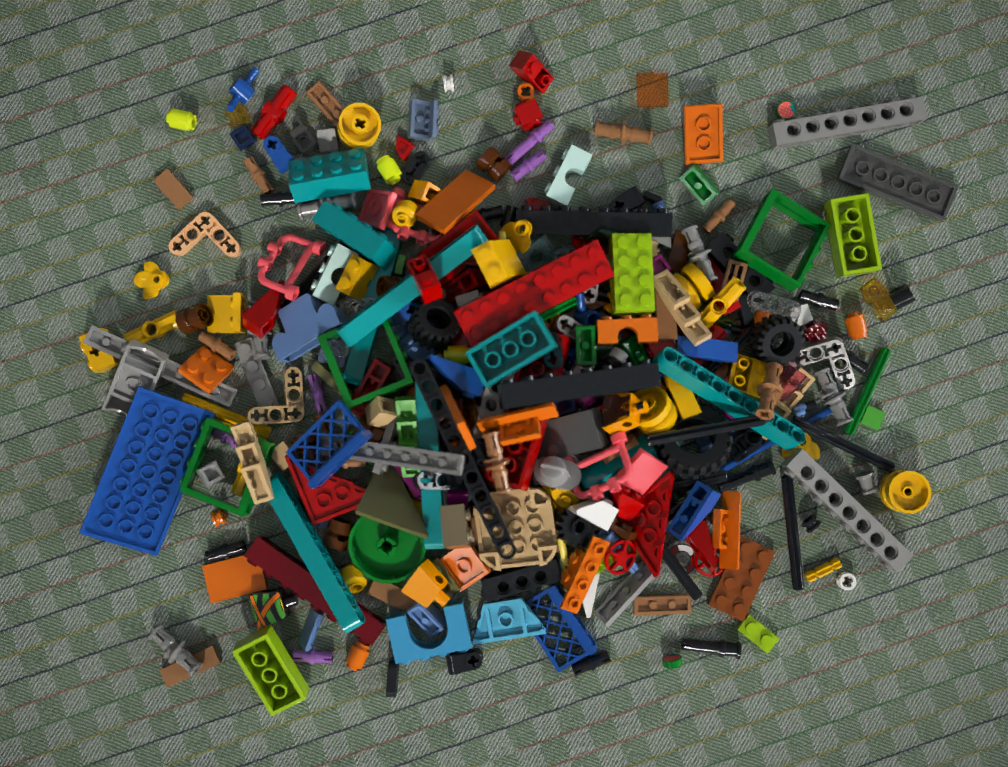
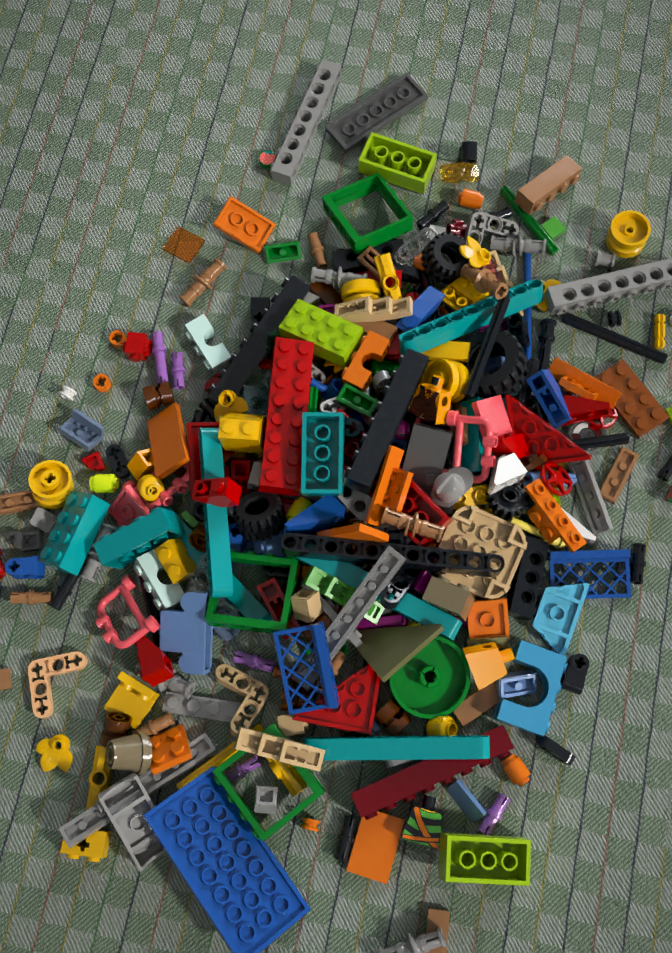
camera: 50 degrees left, 15 degrees down
olive beam [310,357,355,398] -> none
red slope [509,50,554,93] -> none
black arm [643,190,665,211] -> none
black axle [790,416,895,472] -> none
arm [793,400,817,418] -> none
none -> orange bush [93,374,111,392]
none -> dark tan piece [106,731,152,775]
none -> yellow plate [459,236,491,268]
none -> medium nougat brick [514,155,582,215]

